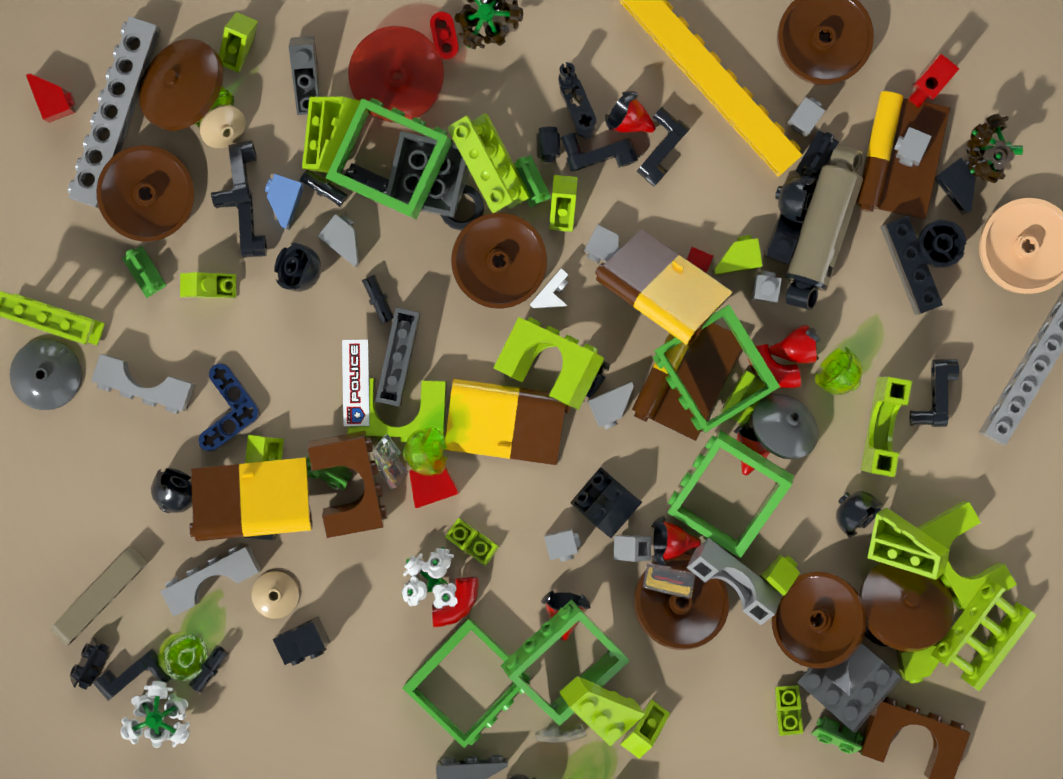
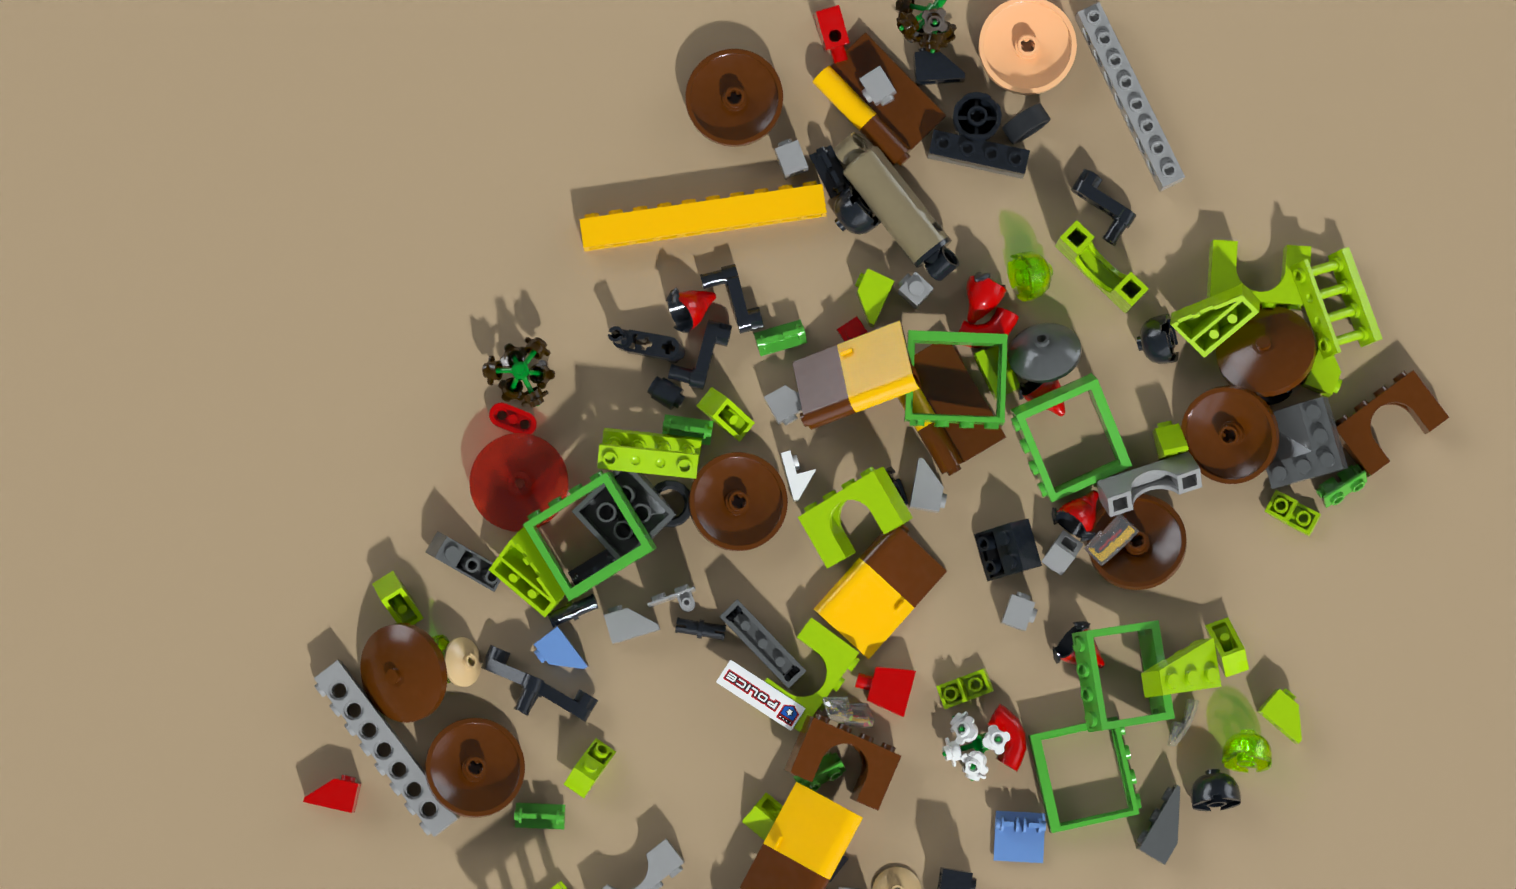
camera: 50 degrees left, 5 degrees down
dark blue beam [198,364,260,451] -> none
black cylinder [274,243,322,292] -> none
clear neon green cylinder [403,427,447,475] -> none
black slope [763,212,802,265] -> none
none -> light grey hinge [647,584,696,612]
none -> bright green hinge [754,319,808,356]
none -> medium blue hinge [993,811,1046,863]
none -> black tyre [1002,103,1051,144]

